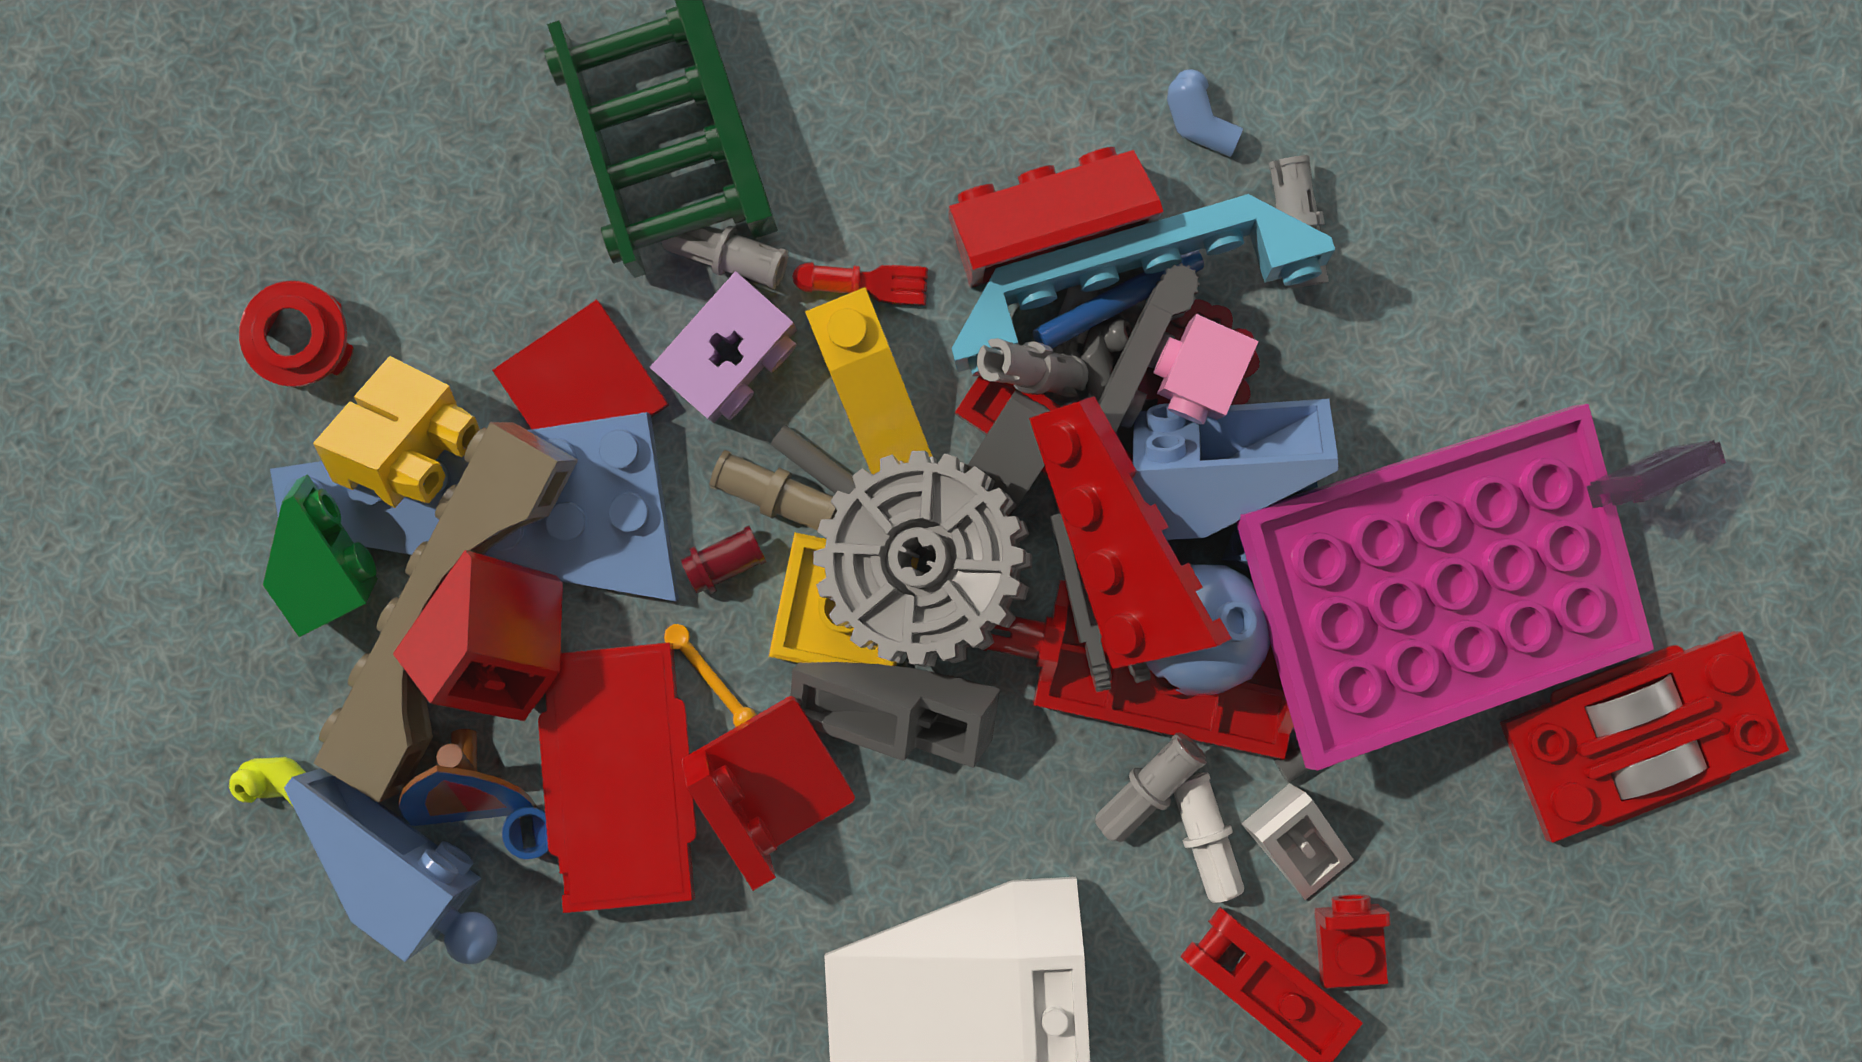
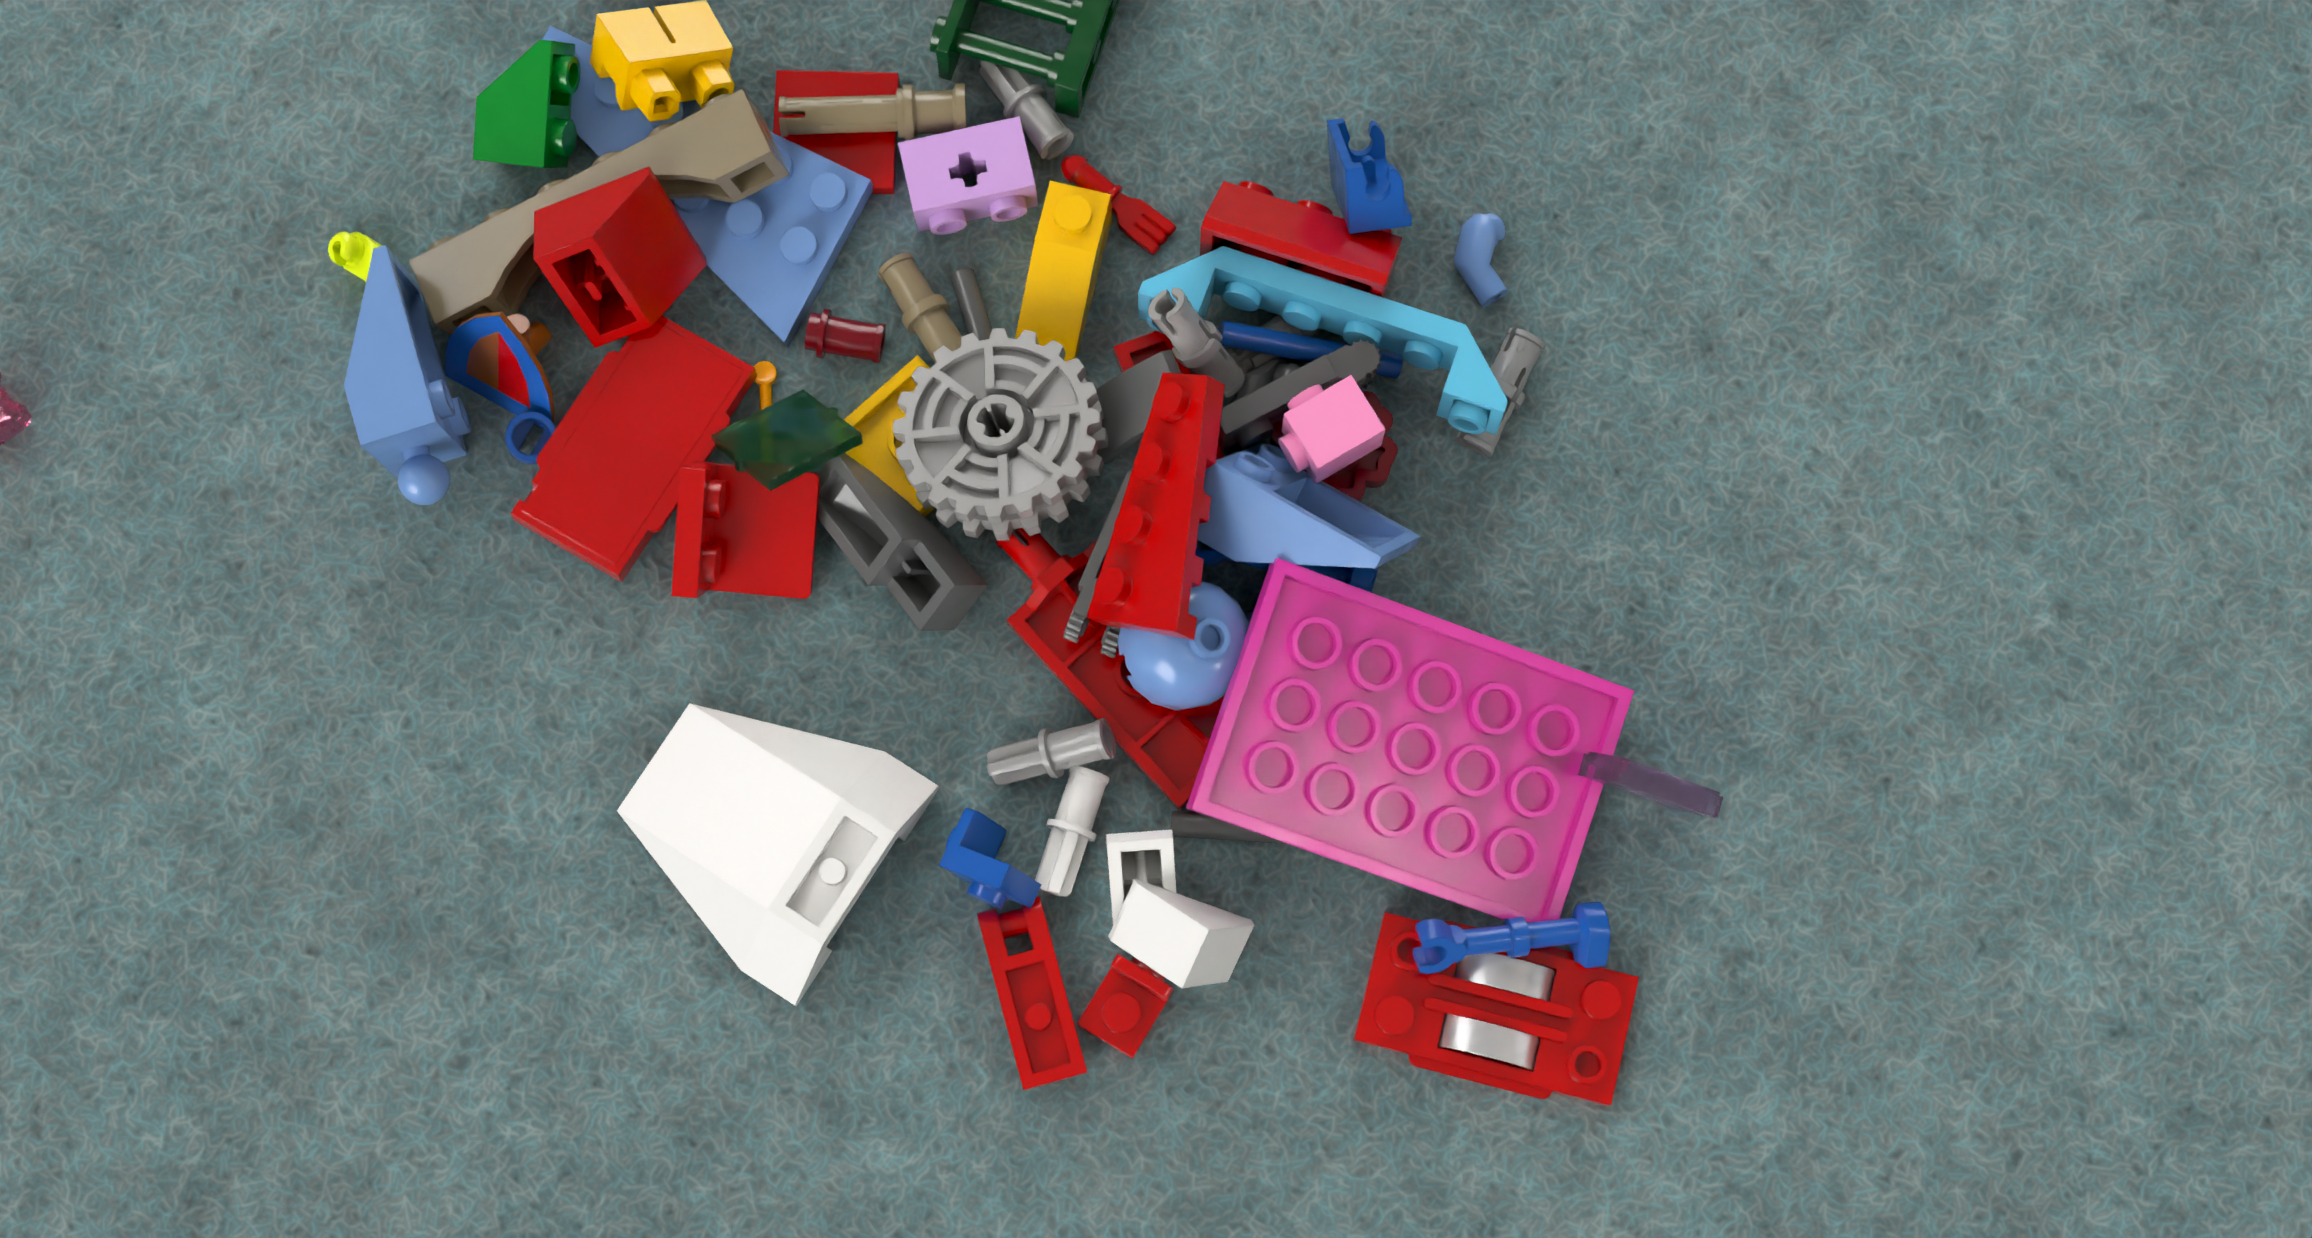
camera: 35 degrees right, 10 degrees down
none -> clear green piece [711,389,863,491]
none -> dark tan pin [779,83,967,141]
none -> blue bracket [939,808,1042,909]
none -> white slope [1109,879,1254,988]
none -> blue hinge [1327,118,1412,234]
none -> blue piece [1412,902,1610,974]

